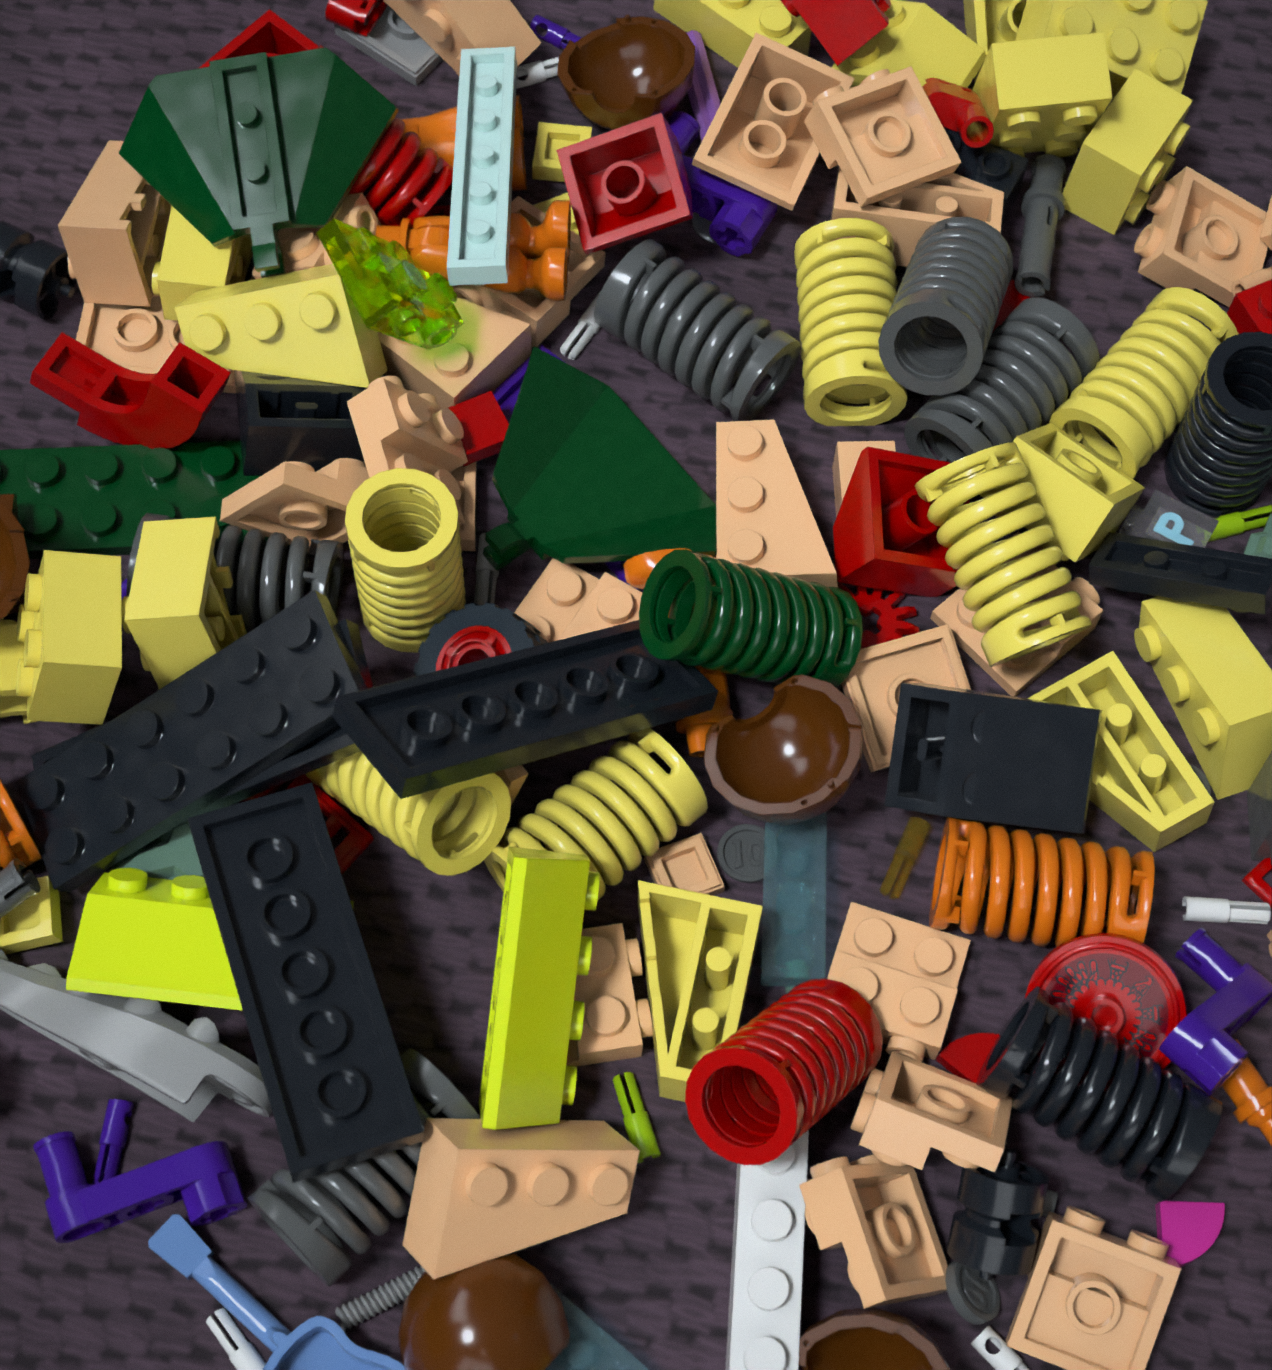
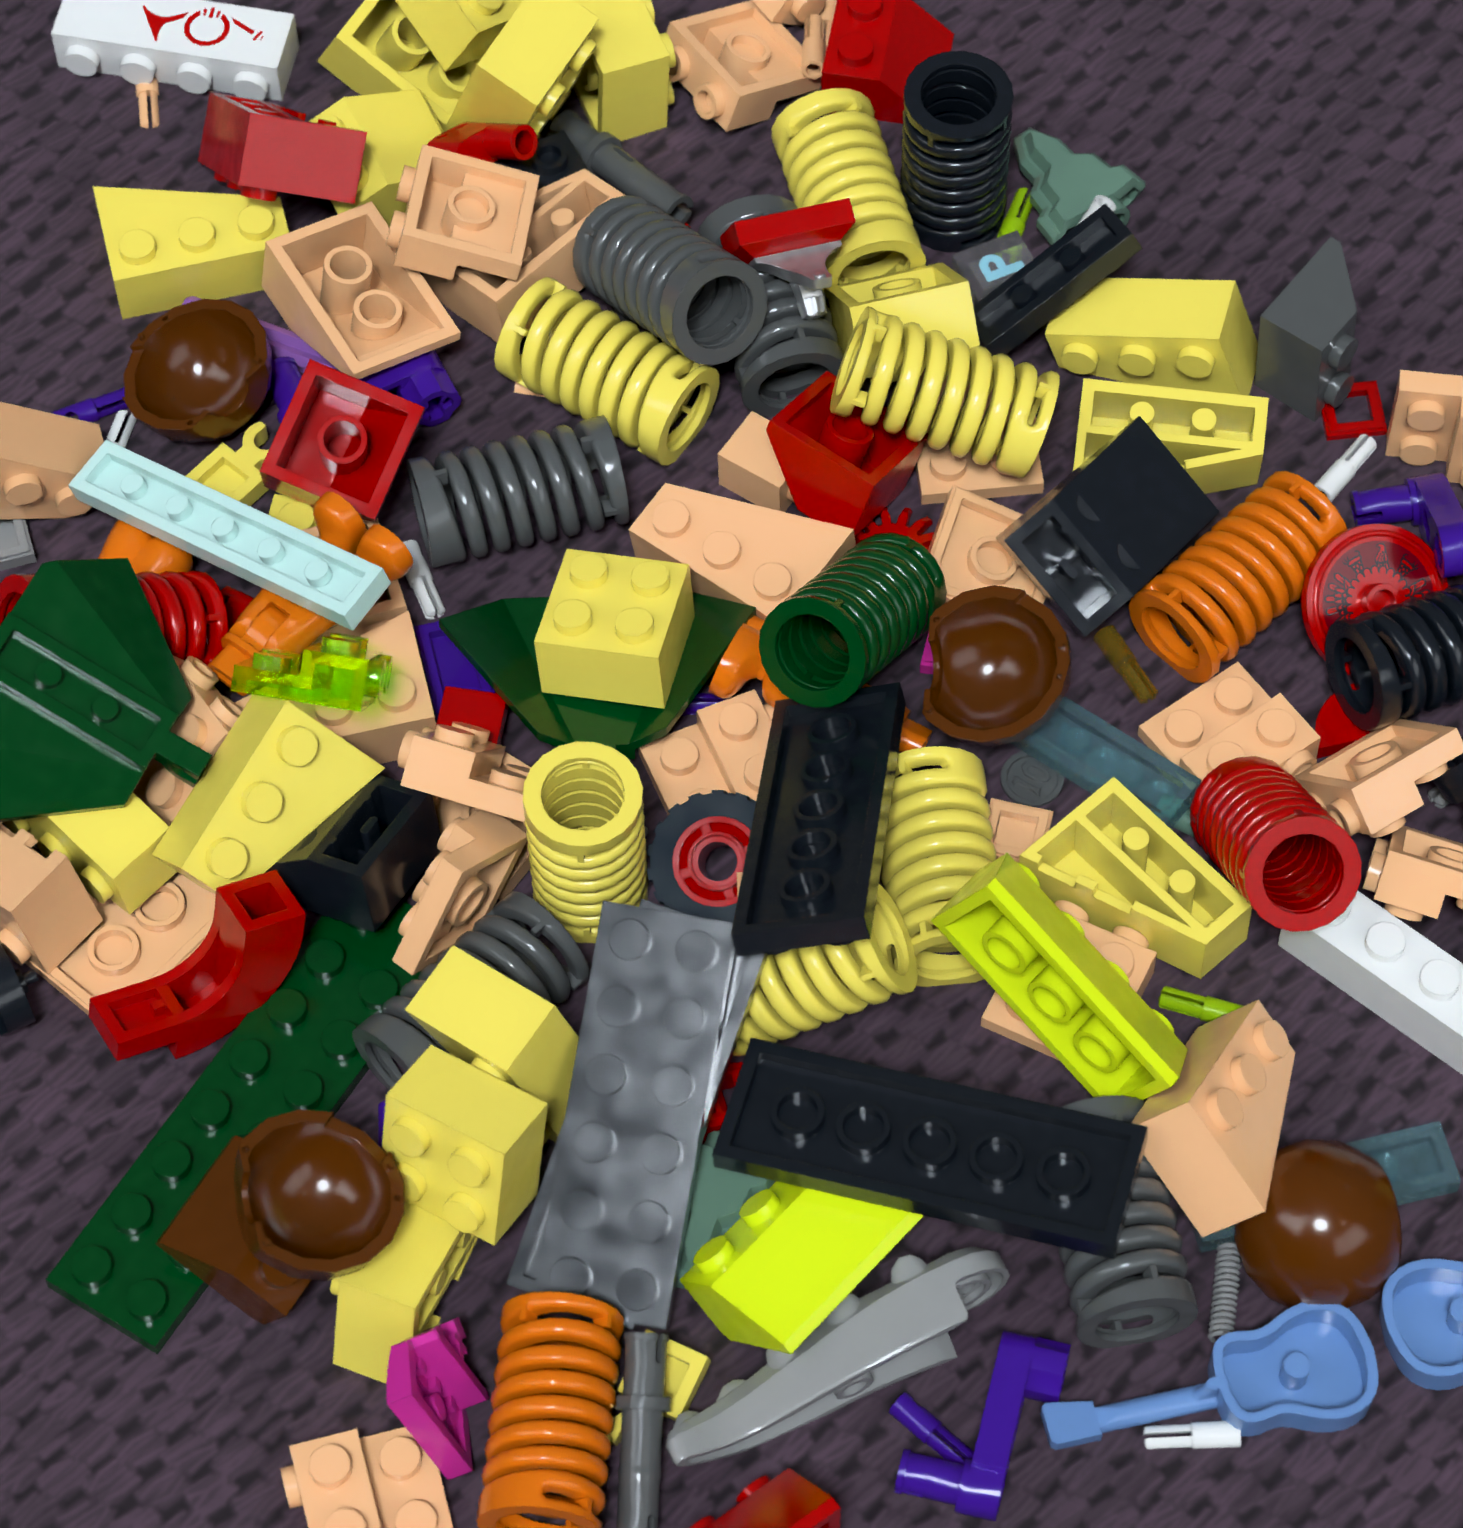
camera: 50 degrees left, 5 degrees down
none -> light yellow brick [534,549,695,709]
none -> piece [720,198,856,320]

